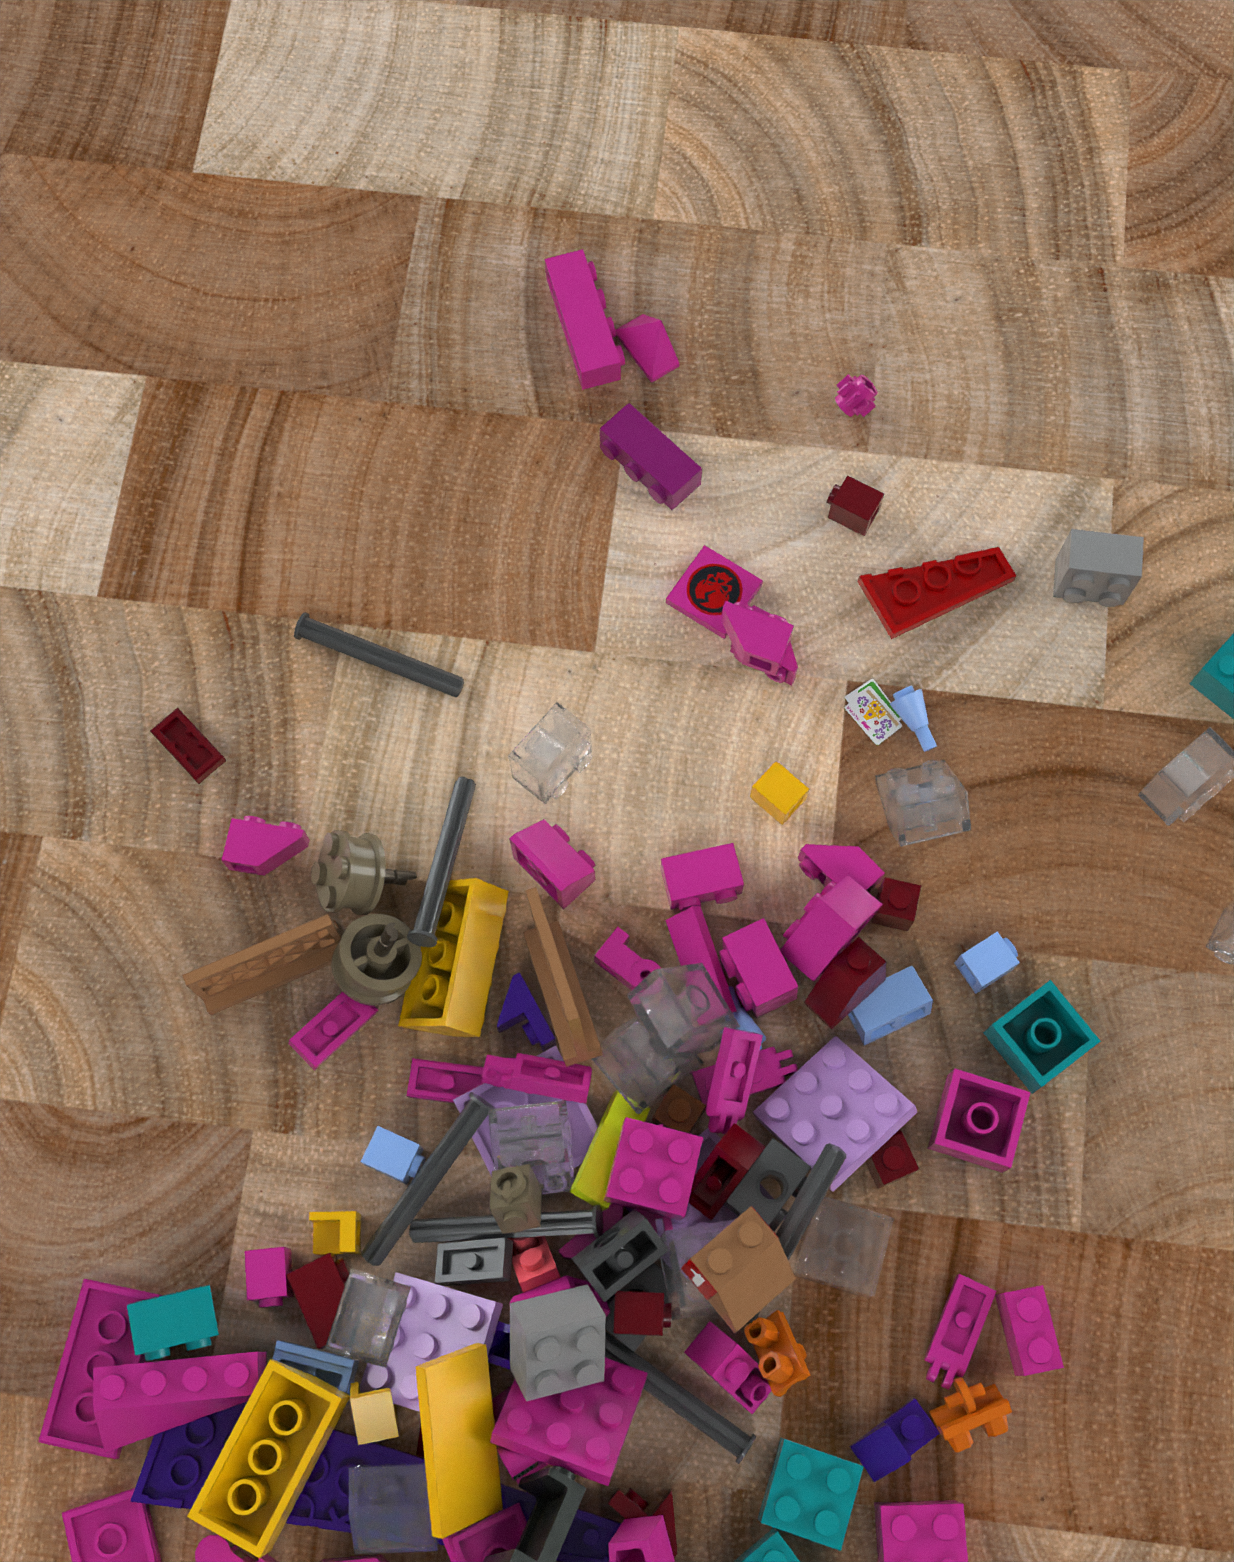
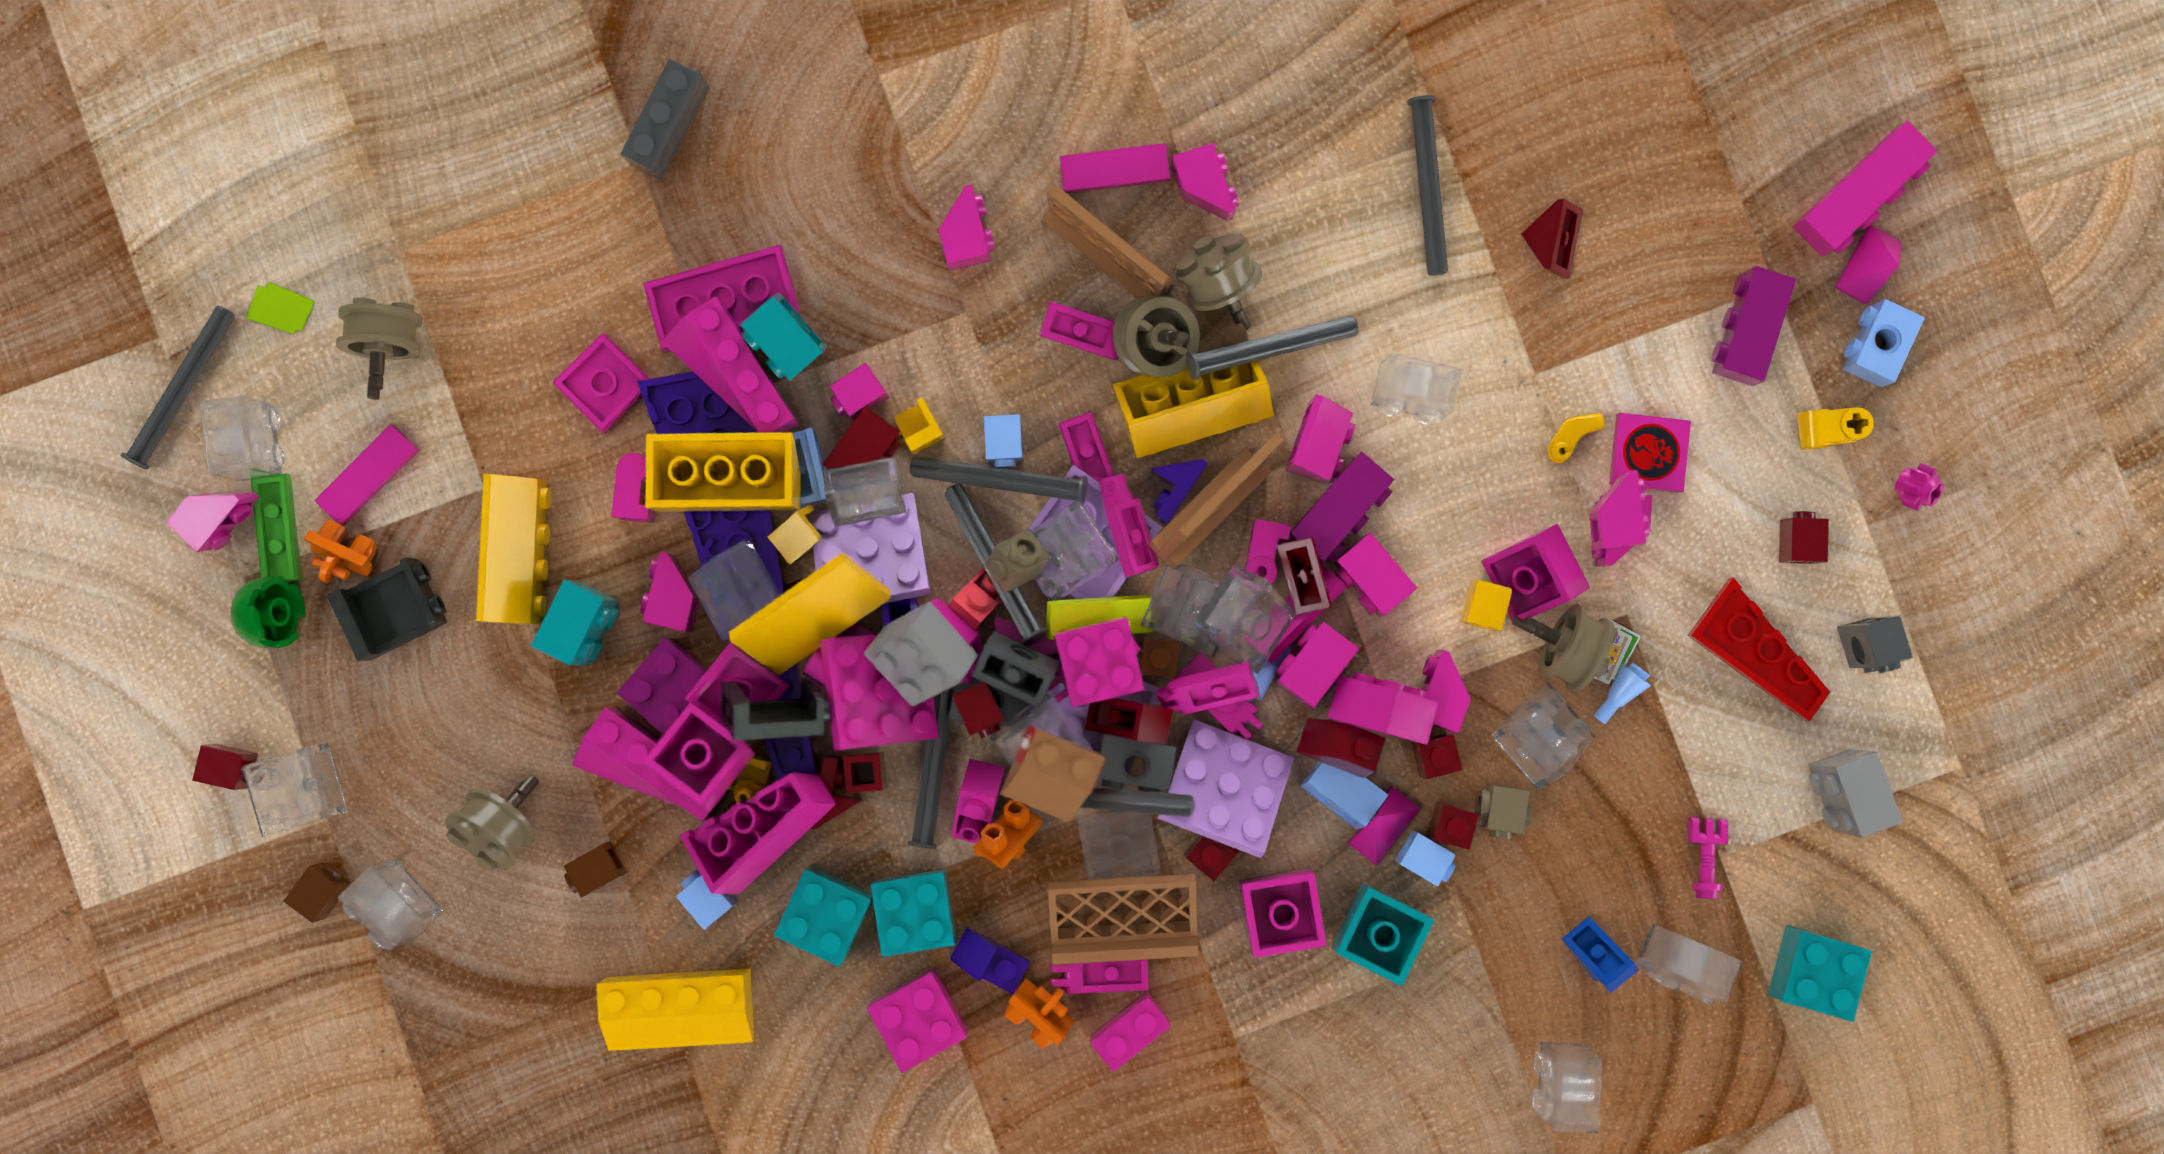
camera: 65 degrees right, 15 degrees up
dark red plate [150,708,226,784] -> none
plate [435,1237,513,1286] -> none
none -> dark red brick [843,752,887,794]
none -> dark pink slope [939,184,995,271]
none -> medium nougat fence [1047,874,1199,965]
none -> dark pink tile [1060,143,1170,194]
none -> dark red slope [1277,536,1332,615]
none -> magenta brick [1289,451,1395,563]
none -> dark pink slope [1347,786,1421,865]
none -> dark red brick [1427,802,1479,850]
none -> dark tan brick [1475,783,1532,839]
none -> dark pink slope [1481,523,1590,622]
none -> dark tan wheel [1512,604,1618,692]
none -> dark red slope [1521,199,1583,279]
none -> yellow arm [1547,412,1605,463]
none -> blue slope [1562,917,1639,993]
none -> dark pink hinge [1688,817,1728,899]
none -> yellow piece [1796,407,1874,450]
none -> dark grey brick [1837,615,1913,673]
none -> light blue brick [1842,299,1925,387]

